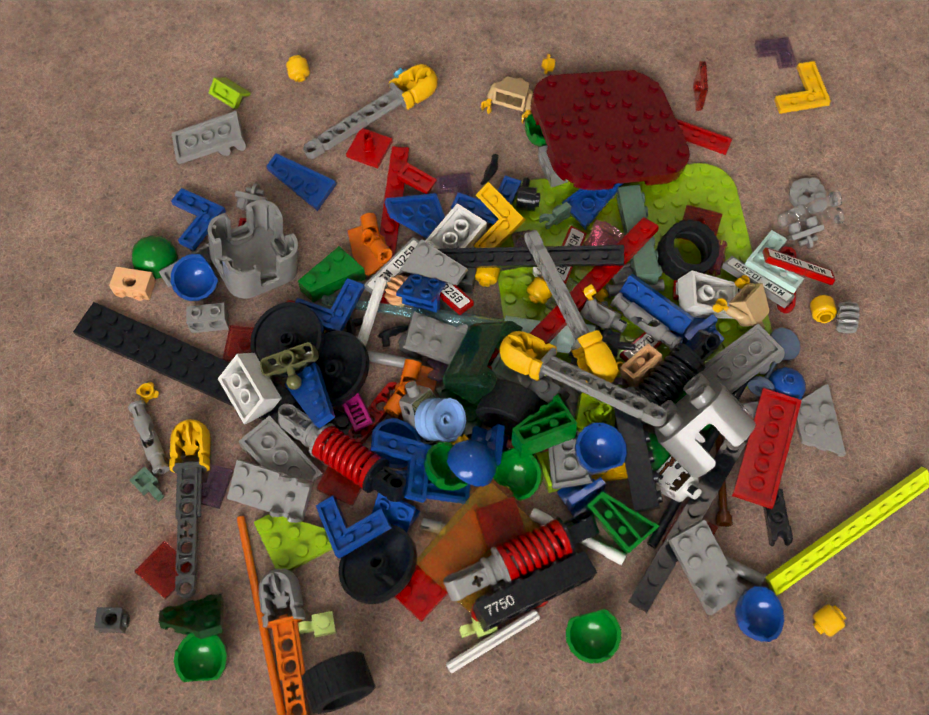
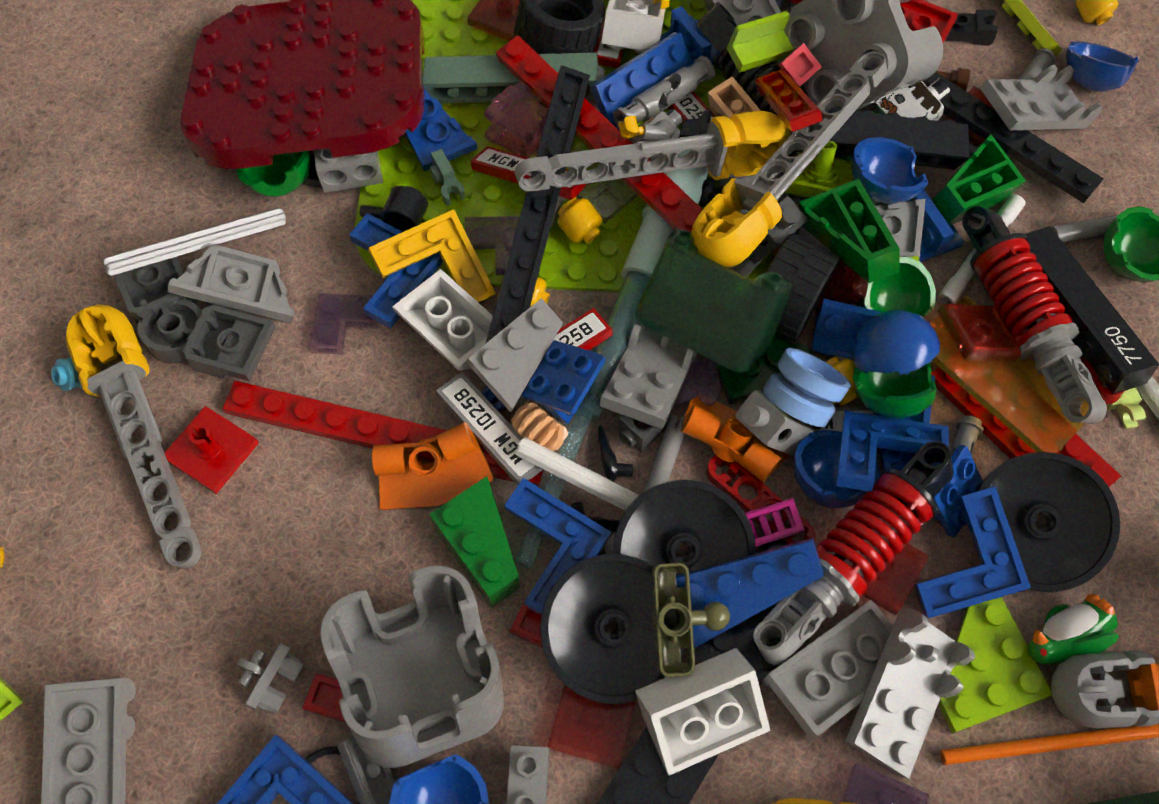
camera: 85 degrees left, 0 degrees up
blue wing [266,153,336,211] -> none
yellowish green plate [298,611,336,637] -> none
blue plate [384,193,445,239] -> none
red plate [397,163,437,194] -> none
black bar [480,154,499,185] -> none
tan torso [481,77,533,124] -> none
yellow plate [542,54,555,75] -> none
none -> axle [102,208,286,276]
none -> dark grey plate [113,239,276,381]
none -> light grey wing [168,244,294,323]
none -> lime panel [726,11,794,72]
none -> red tile [755,69,823,132]
none -> coral plate [778,43,822,87]
none -> animal [1027,594,1119,664]
none -> light grey pin [1050,215,1118,242]

